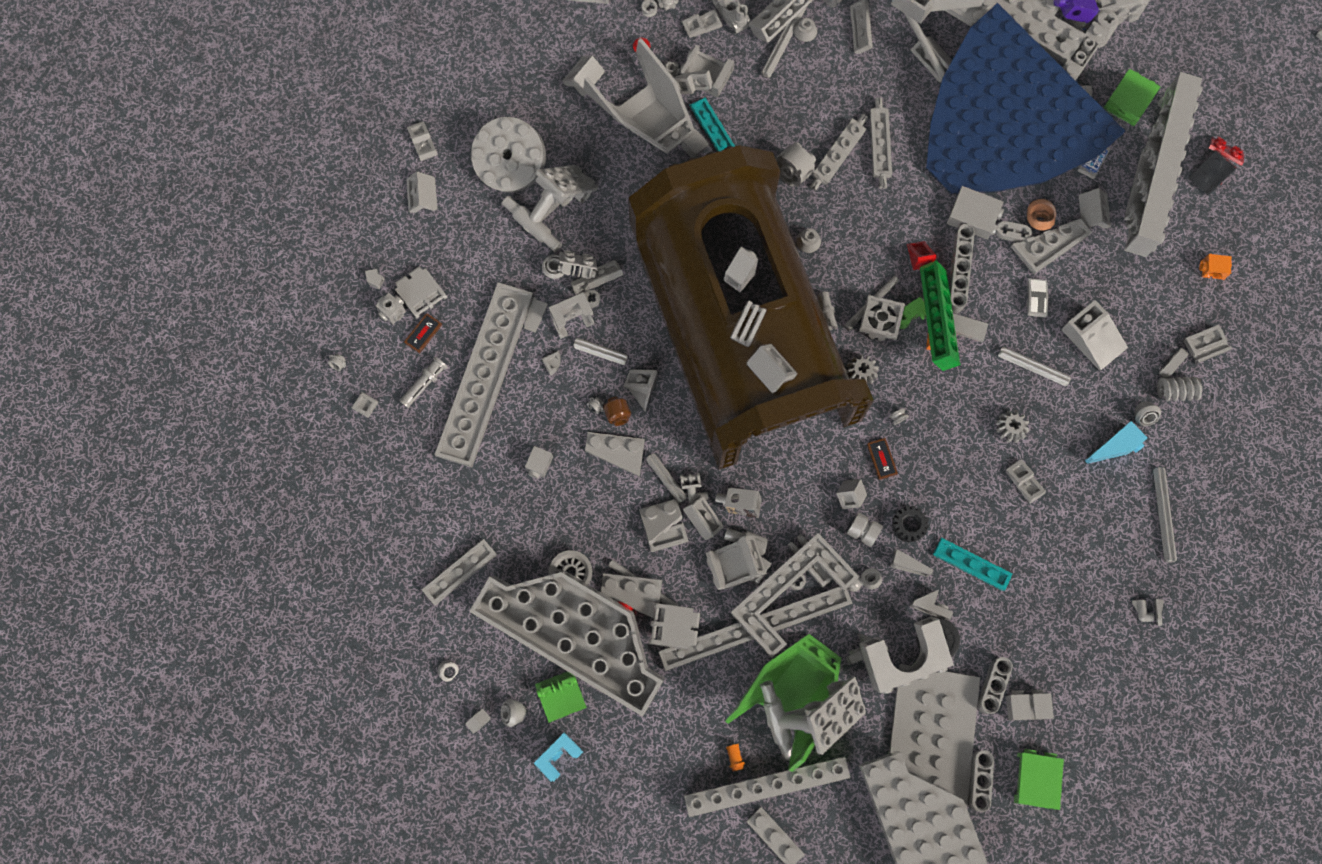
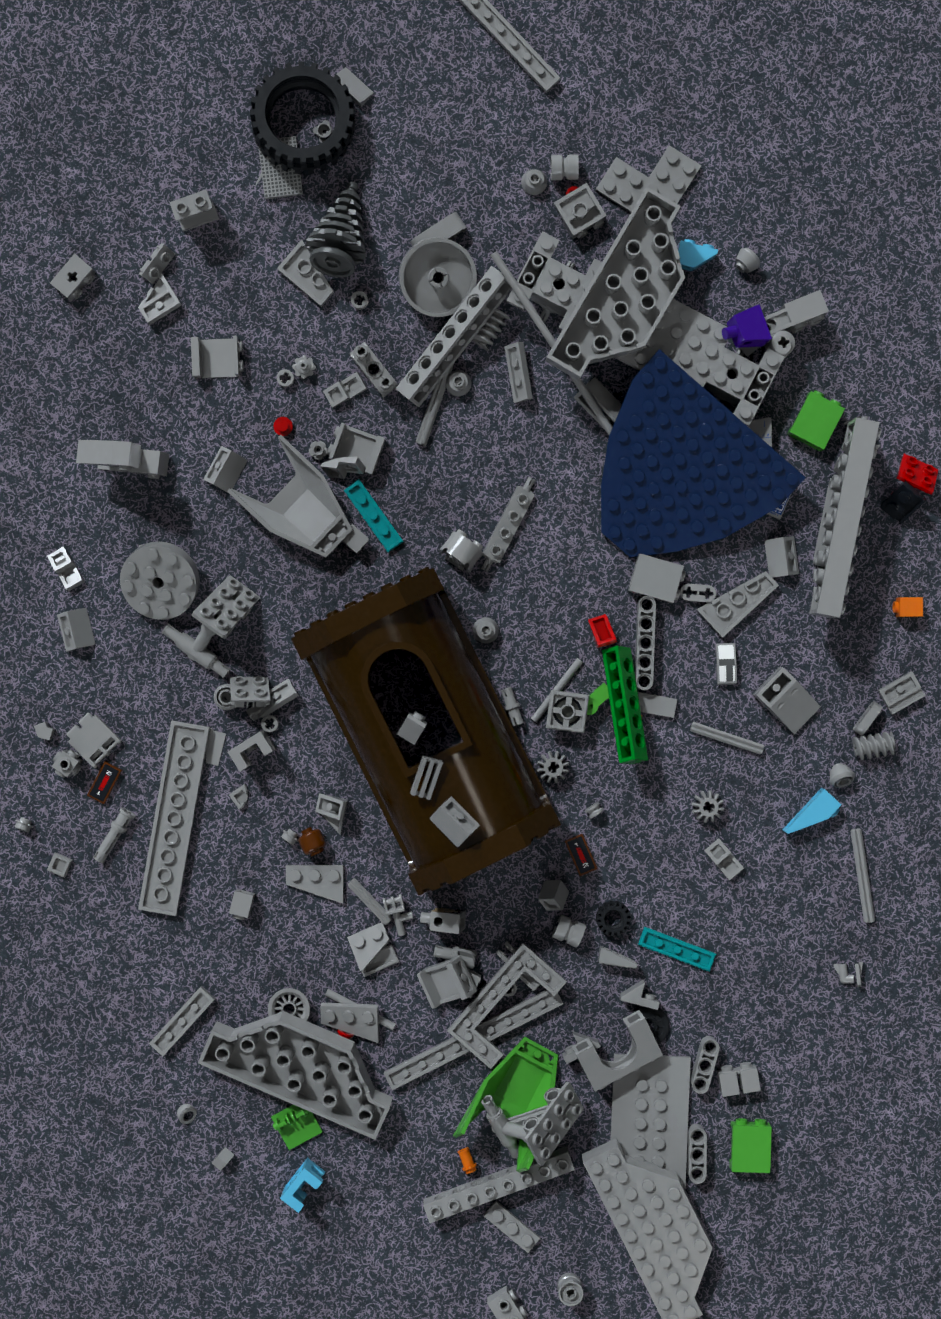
camera: 10 degrees left, 15 degrees up
light grey cone [501,699,526,727] -> none
light grey axle [574,338,628,365] -> none
light grey plate [648,603,700,649] -> none
light grey slope [683,495,724,540] -> none
light grey plate [847,568,882,592] -> none
light grey plate [870,97,892,189] -> none
nougat hat [1027,199,1057,230] -> none
none -> light grey wedge [76,440,169,479]

